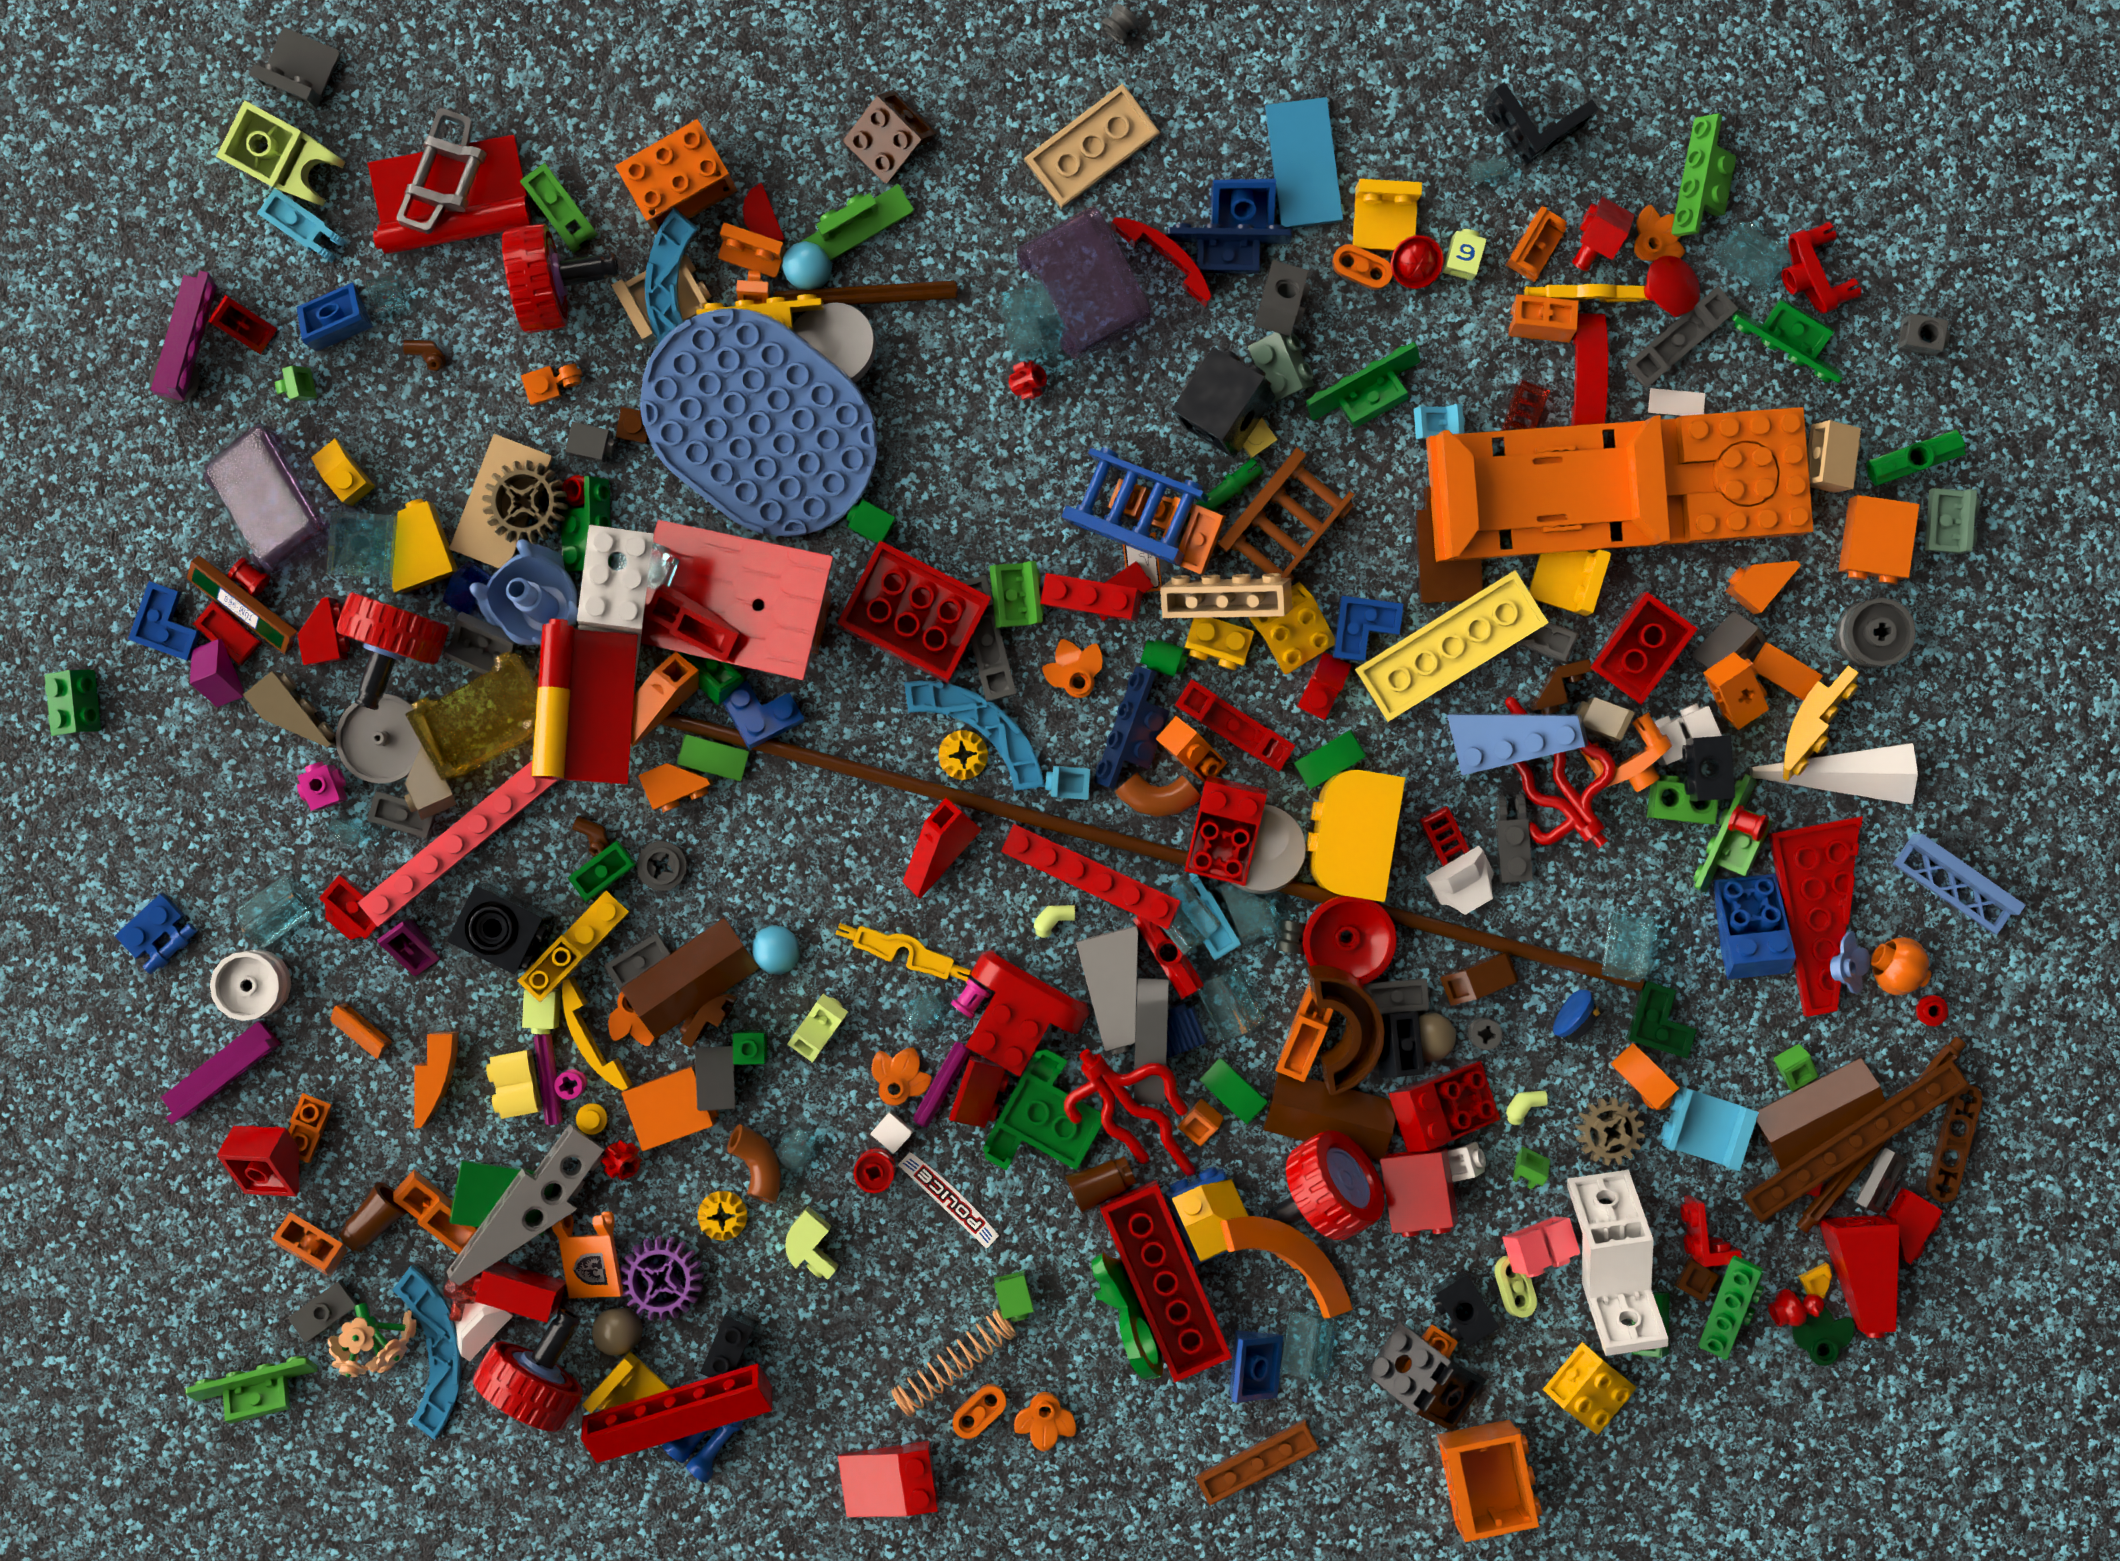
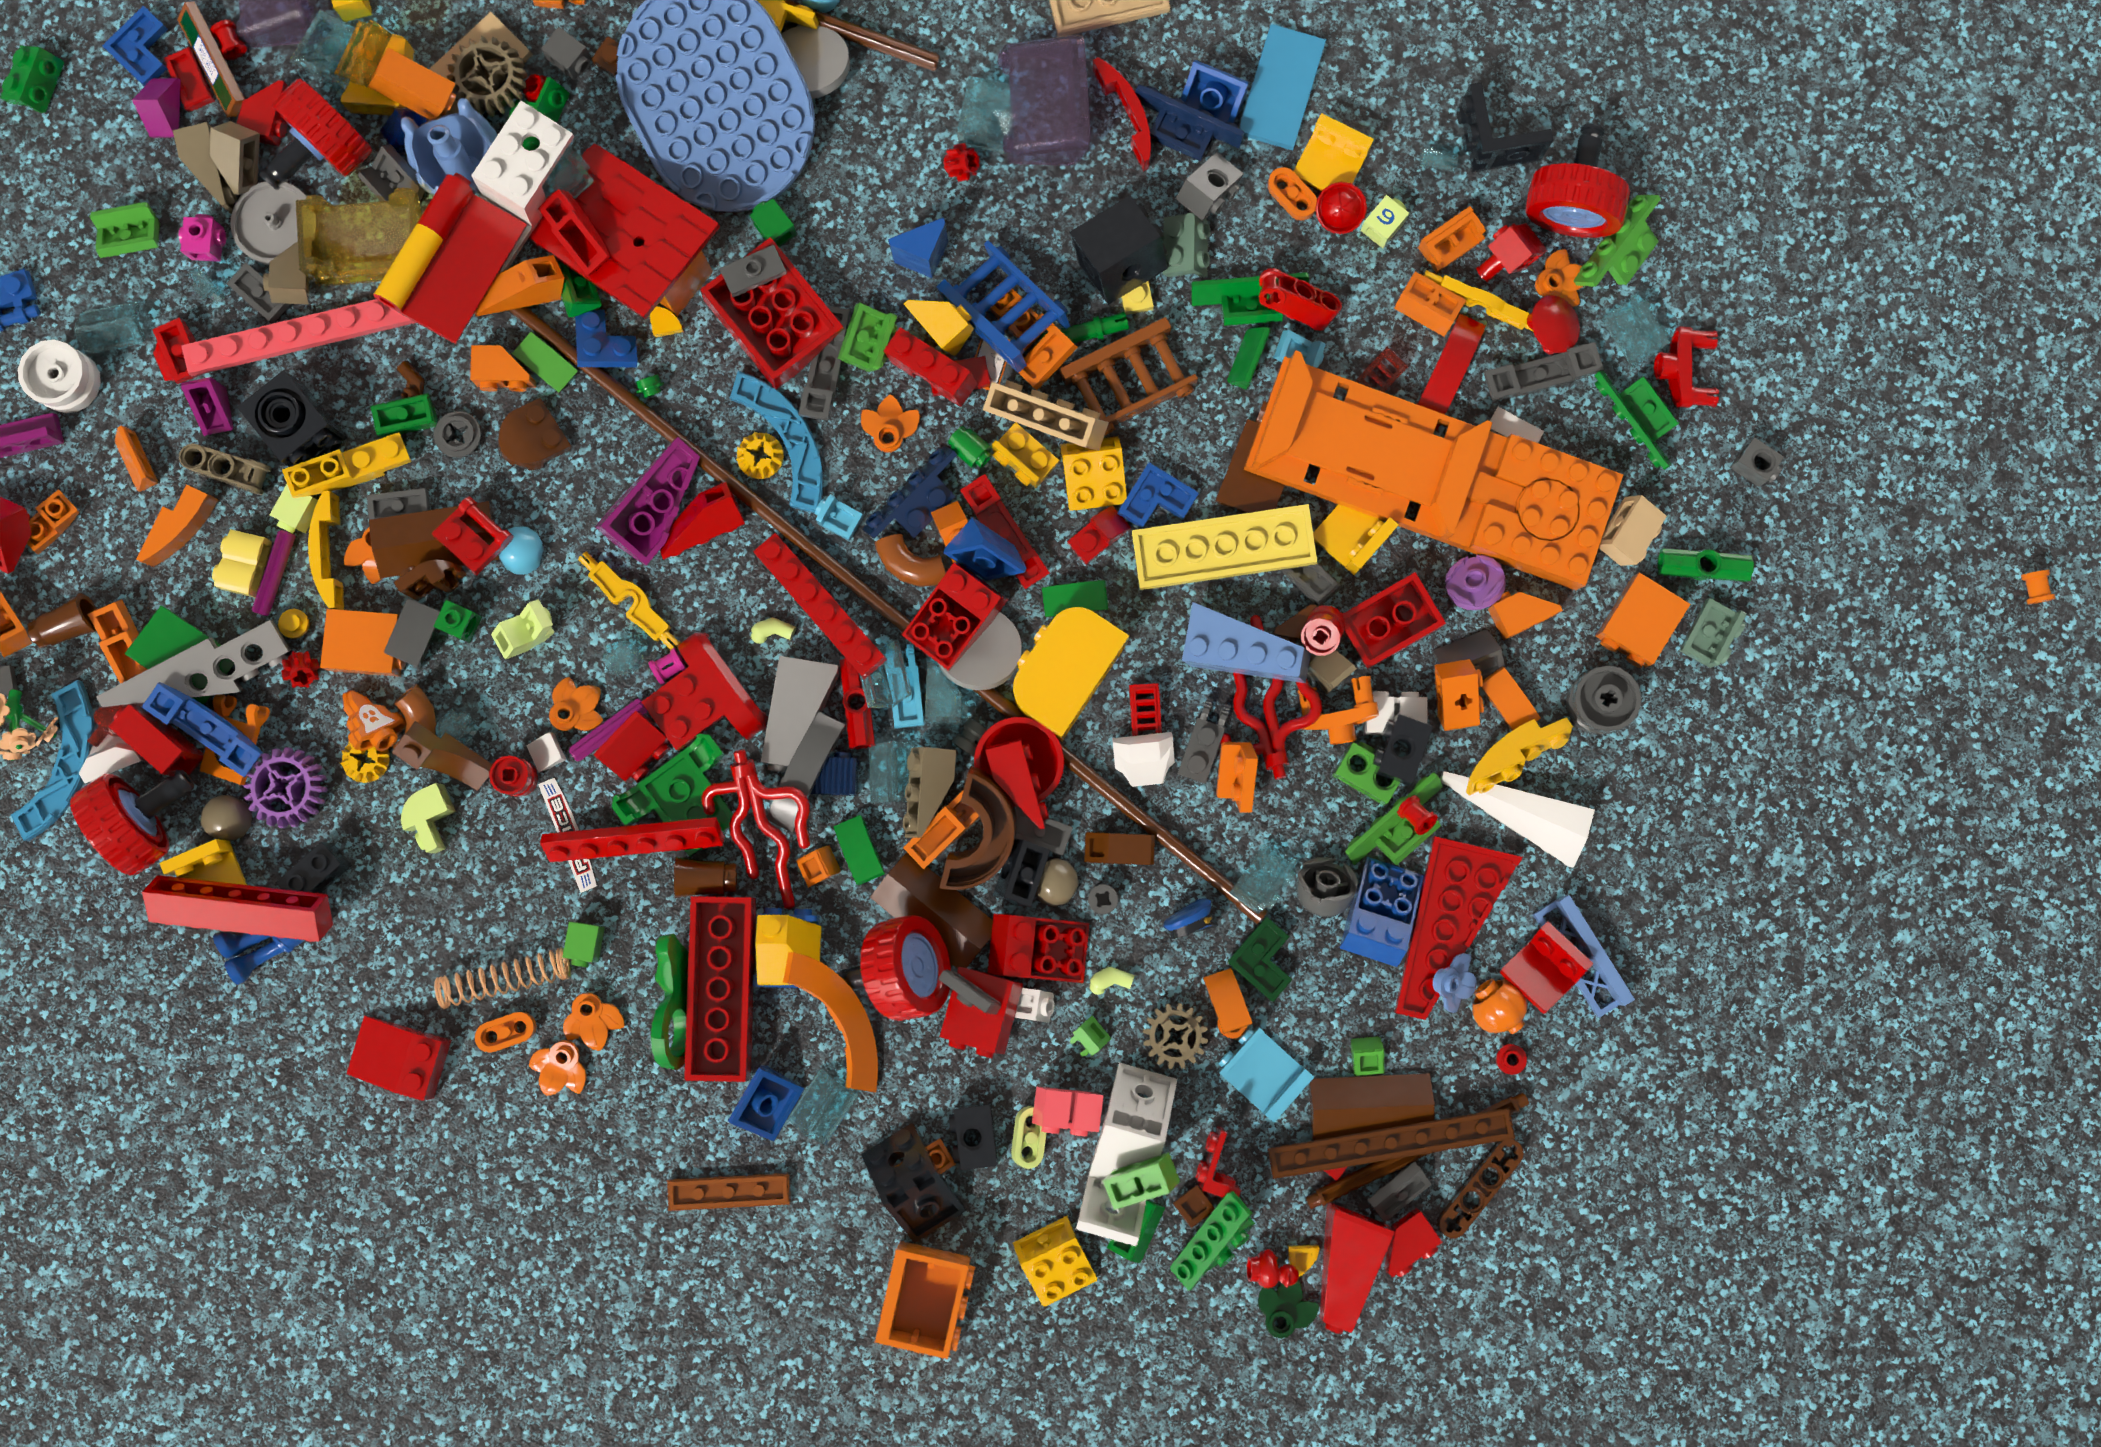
camera: 25 degrees right, 5 degrees down
dark pink bush [554,1069,588,1100] -> none
none -> bright green bracket [90,202,160,258]
none -> blue slope [142,682,263,778]
none -> dark tan piece [179,443,272,495]
none -> dark tan slope [209,121,260,195]
none -> clear yellow bracket [334,20,392,88]
none -> orange rock [342,690,406,751]
none -> orange brick [368,48,456,120]
none -> reddish brown slope [392,721,493,791]
none -> red plate [432,496,514,576]
none -> reddish brown slope [498,398,571,470]
none -> red plate [540,817,724,862]
none -> orange plate [563,992,625,1051]
none -> magenta wedge [595,437,700,566]
none -> green plate [636,374,664,398]
none -> yellow tile [650,306,684,338]
none -> dark grey plate [720,245,787,297]
none -> blue slope [888,218,948,278]
none -> dark tan slope [903,747,956,838]
none -> yellow slope [904,300,974,356]
none -> dark grey plate [938,970,1002,1015]
none -> blue slope [943,517,1026,581]
none -> red slope [985,737,1049,829]
none -> bright green brick [1103,1152,1180,1210]
none -> orange bracket [1216,742,1258,813]
none -> green slope [1227,327,1270,390]
none -> red piece [1259,268,1342,331]
none -> dark grey cylinder [1296,857,1358,917]
none -> red wheel [1301,605,1345,656]
none -> medium lavender tile [1445,555,1506,610]
none -> red bracket [1500,921,1594,1014]
none -> red wheel [1525,123,1630,238]

